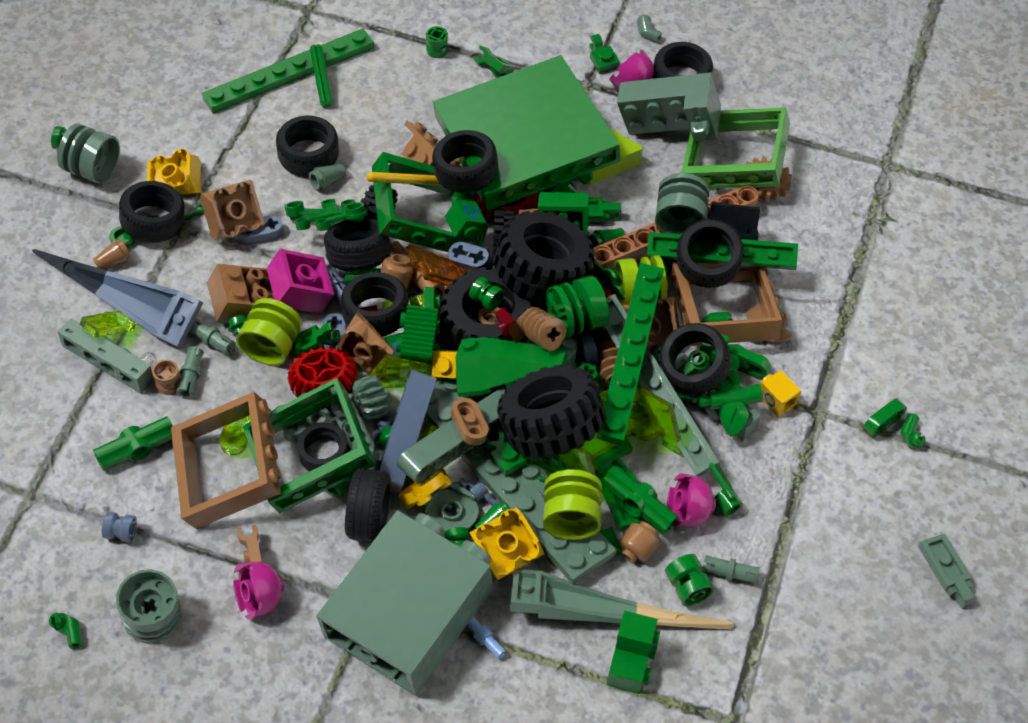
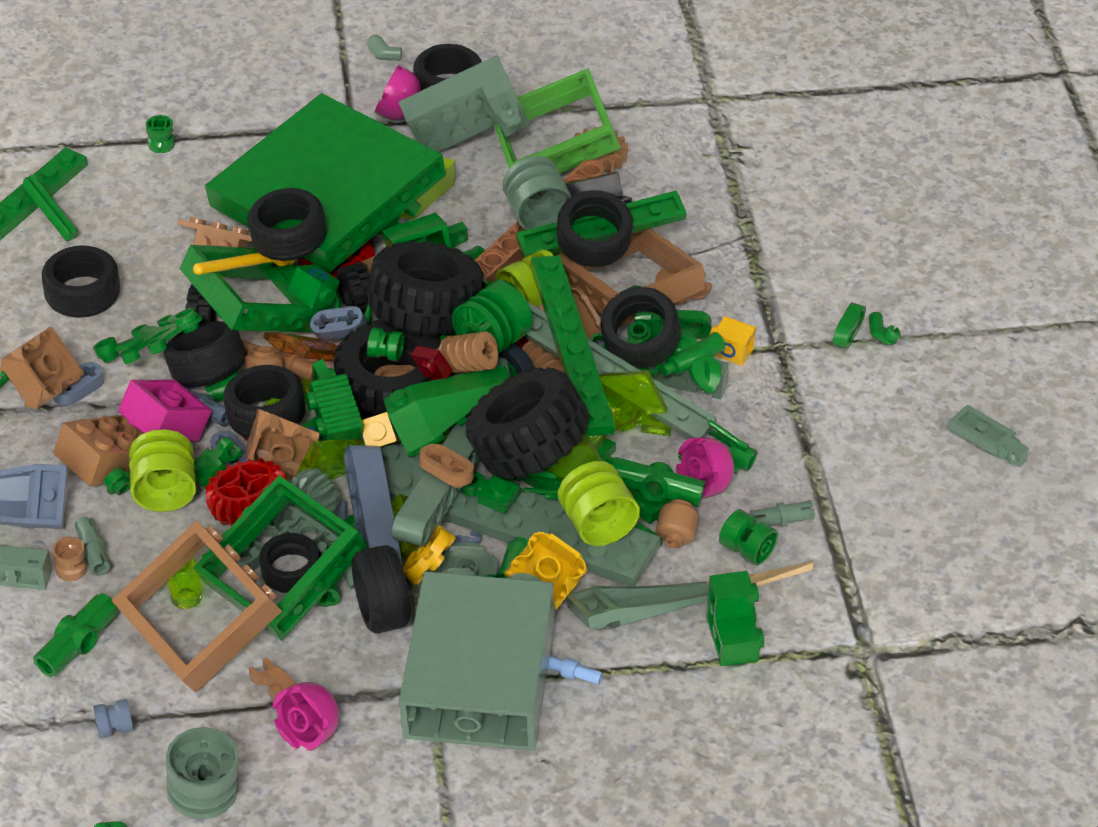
camera: 25 degrees left, 10 degrees down
sand green pin [189,318,236,356] -> none
sand green cone [309,163,346,190] -> none
sand blue hand [469,483,499,506] -> none
green plate [473,46,515,76] -> none
green plate [589,34,620,74] -> none

